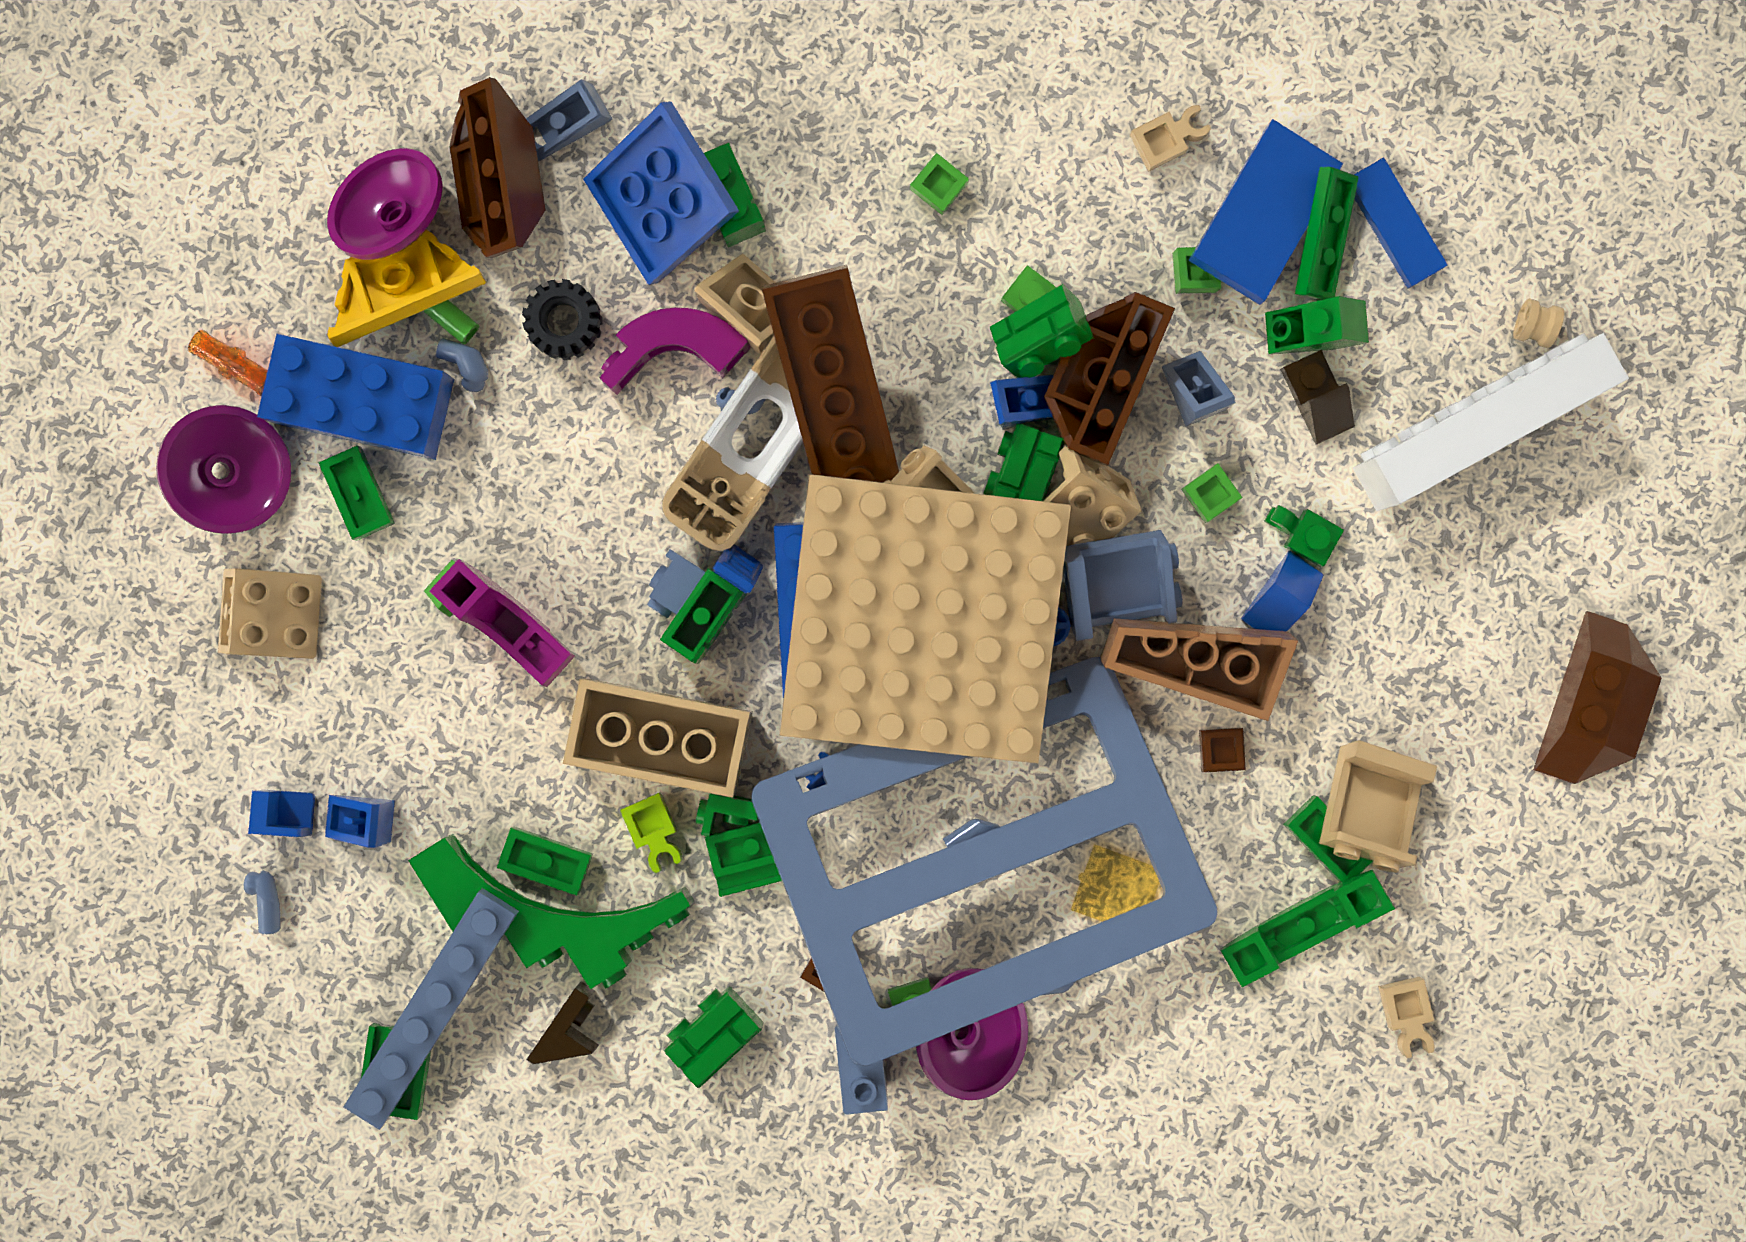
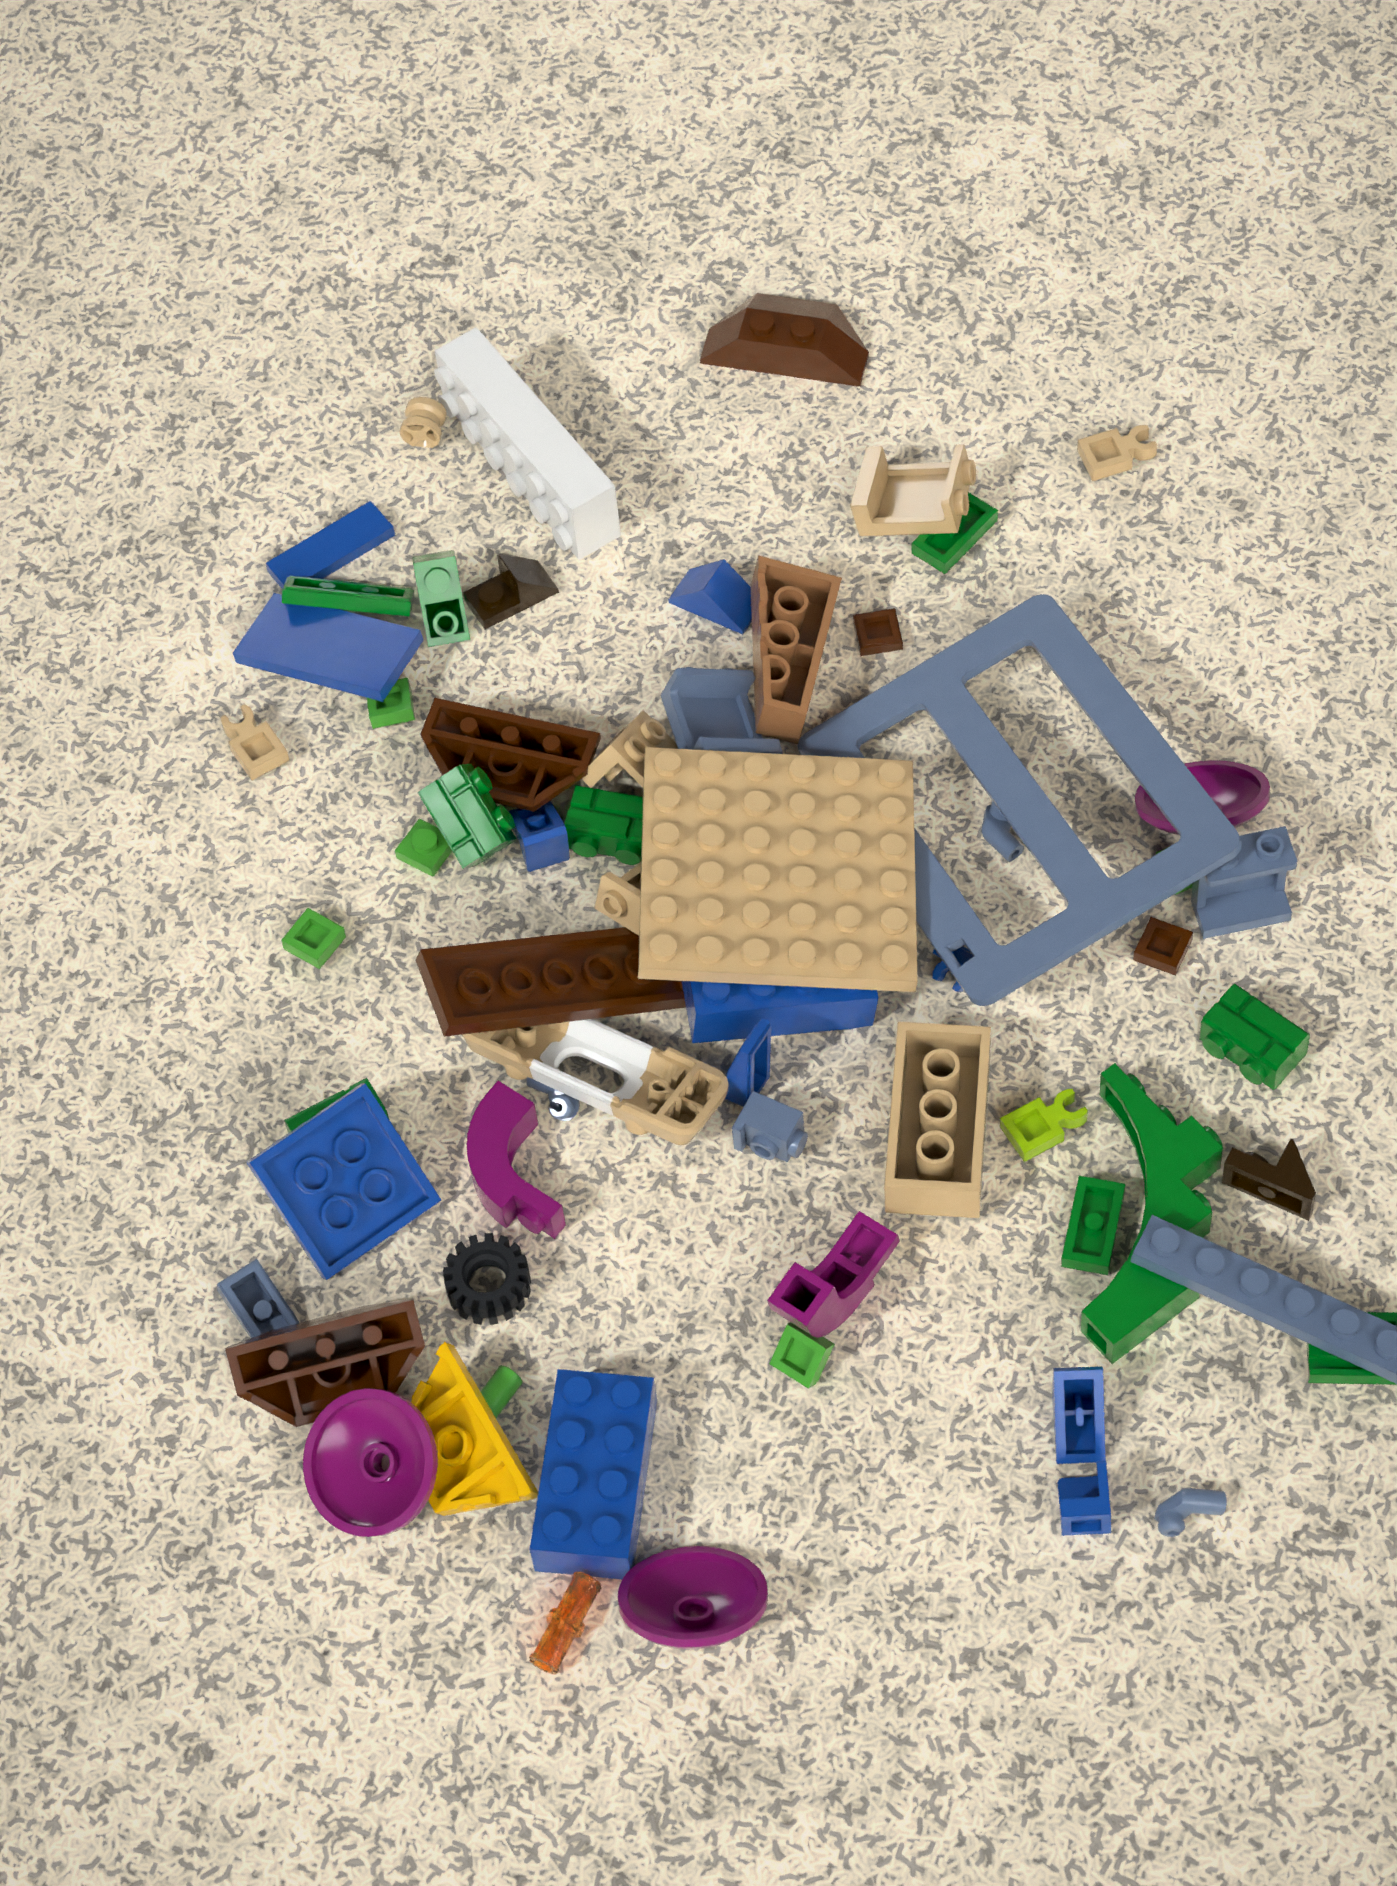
camera: 90 degrees left, 30 degrees down
tan bracket [218,568,322,659] -> none
green plate [318,445,395,541] -> none
sand blue arm [436,338,488,392] -> none
green brick [660,568,747,664] -> none
tan slope [694,253,776,355] -> none
green bracket [696,793,758,837] -> none
green plate [704,822,782,897] -> none
clear yellow piece [1070,844,1159,922] -> none
sand blue slope [1162,351,1236,426] -> none
bright green plate [1181,463,1243,523] -> none
green slope [1220,869,1395,987] -> none
green plate [1264,505,1344,567] -> none

